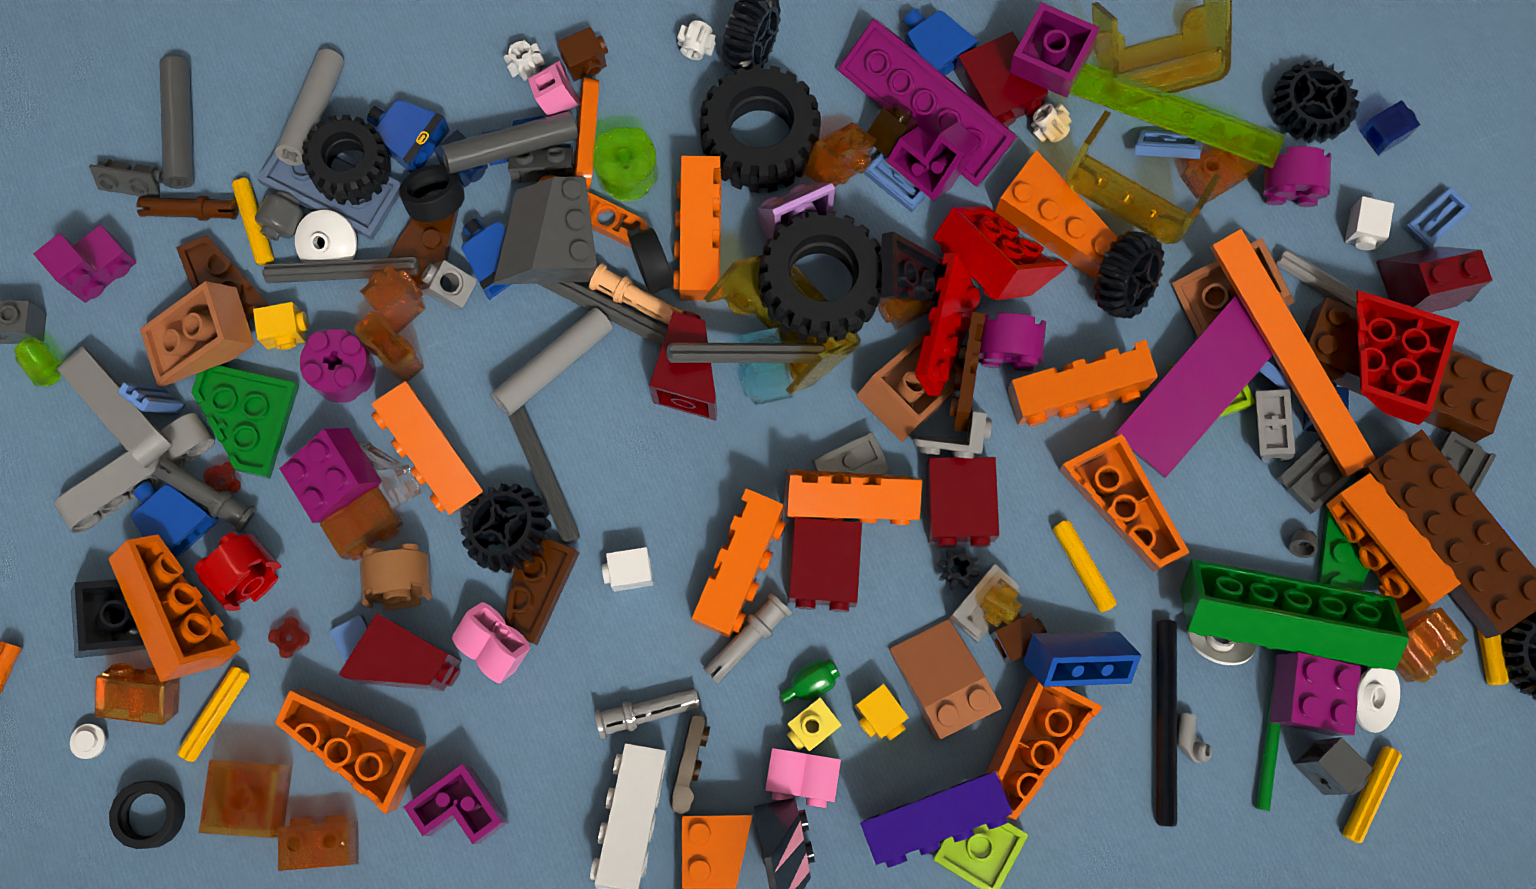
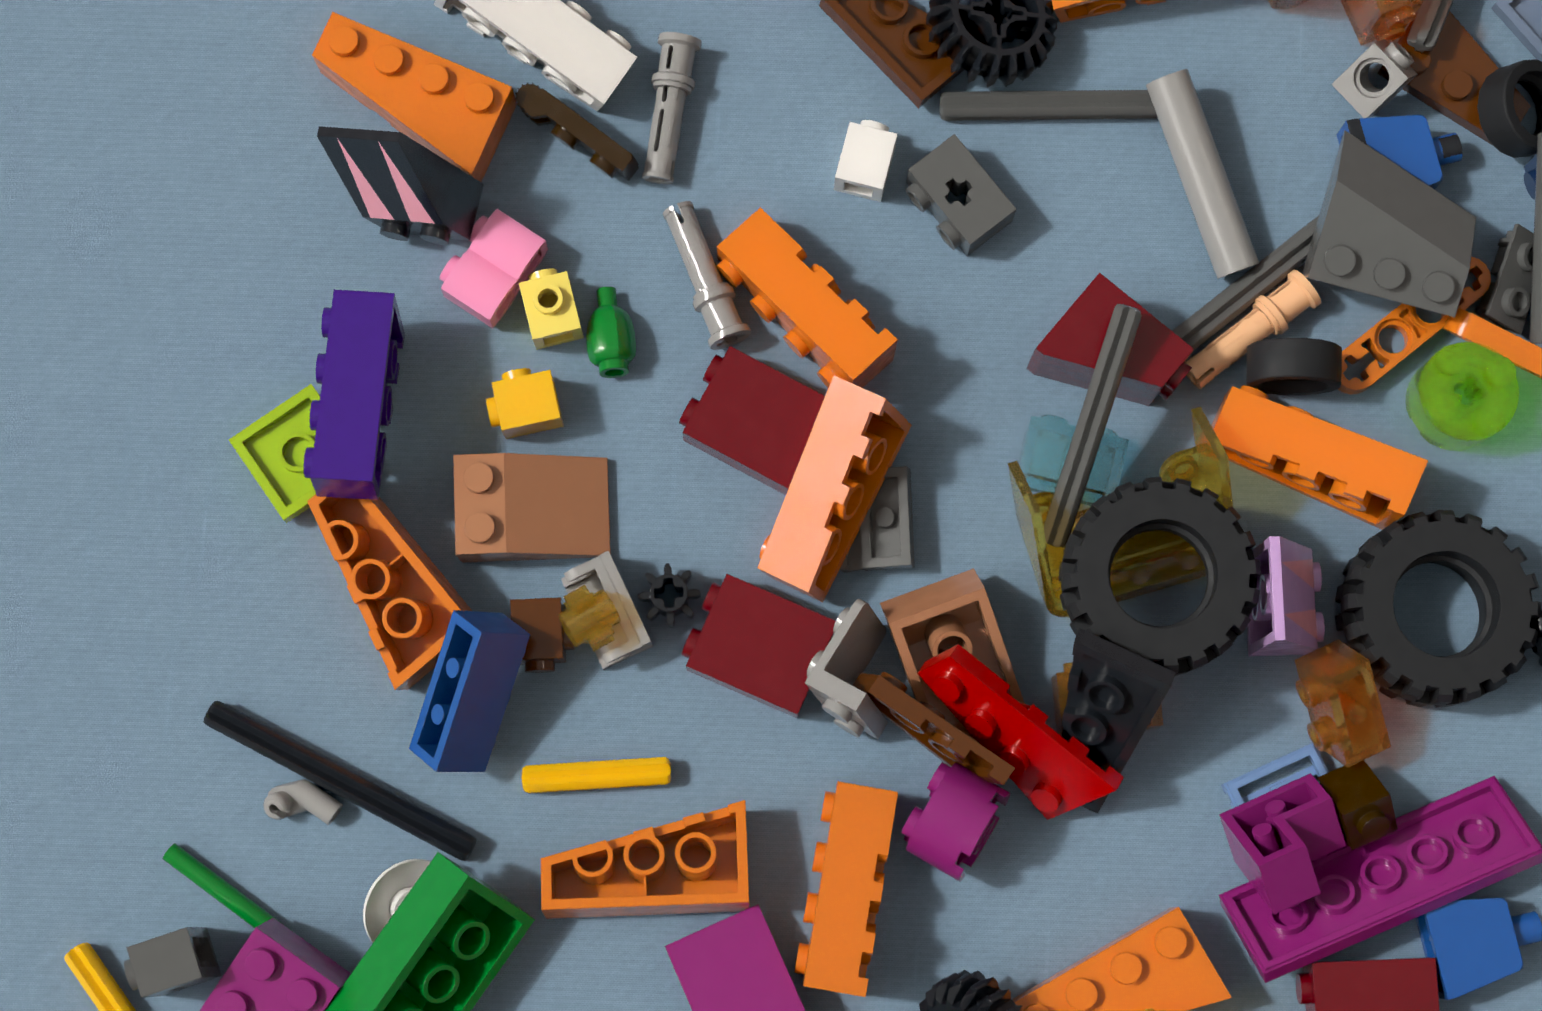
camera: 115 degrees right, 5 degrees up
red wedge [933,206,1068,300] -> none
none -> dark grey brick [906,134,1016,256]

